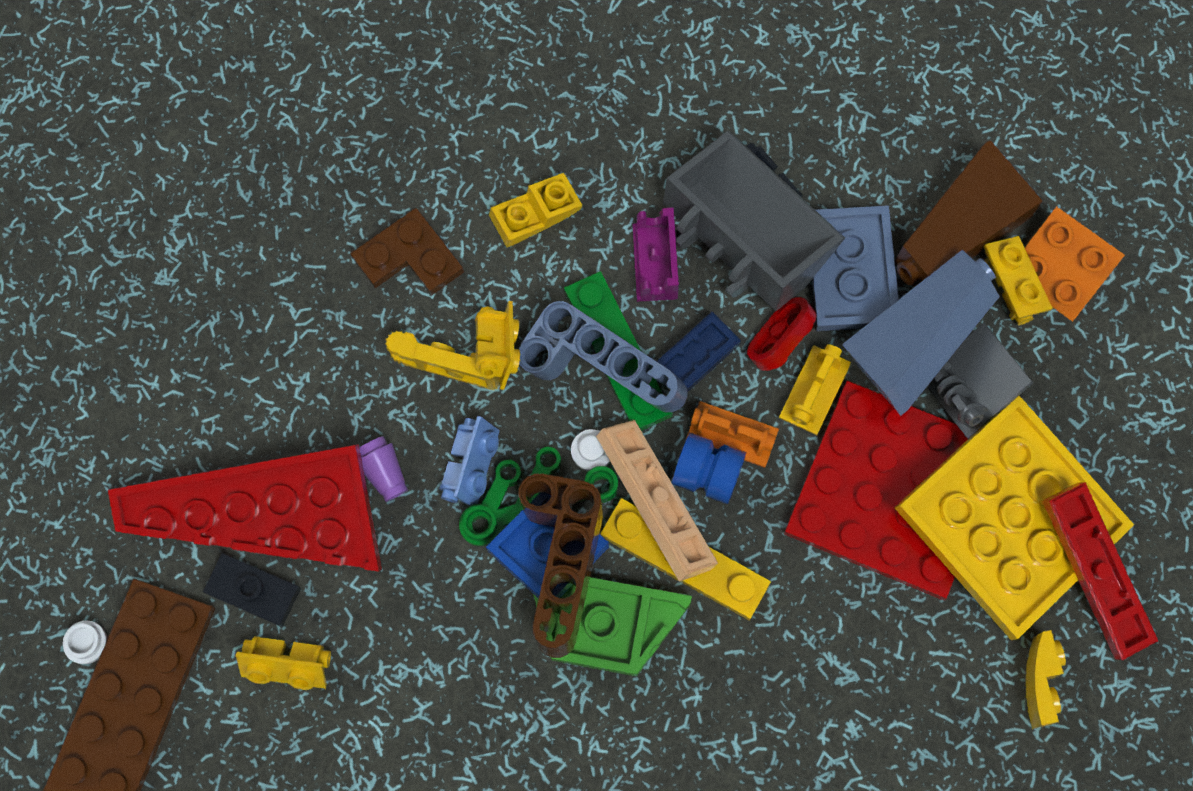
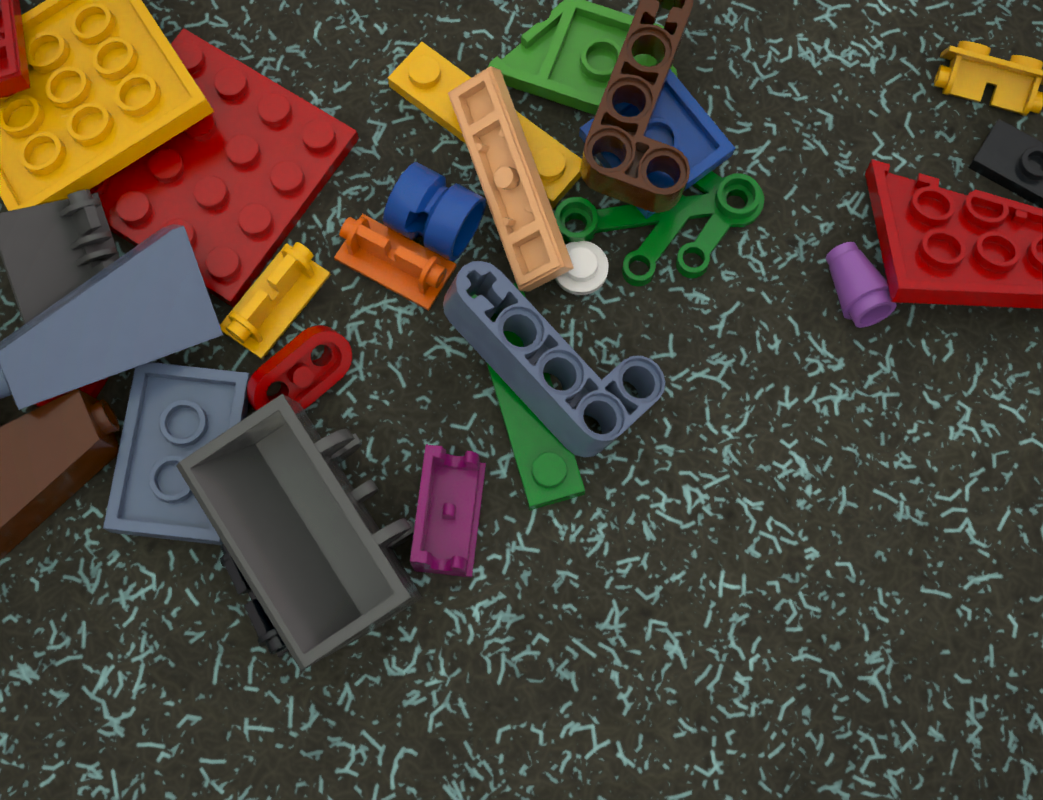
camera: 175 degrees left, 0 degrees up
reddish brown plate [350,208,464,296] -> none
yellow hinge [385,330,500,391] -> none
medium blue hinge [439,416,500,507] -> none
yellow hinge [475,301,520,390] -> none
yellow slope [489,173,582,248] -> none
dark blue plate [656,312,741,392] -> none

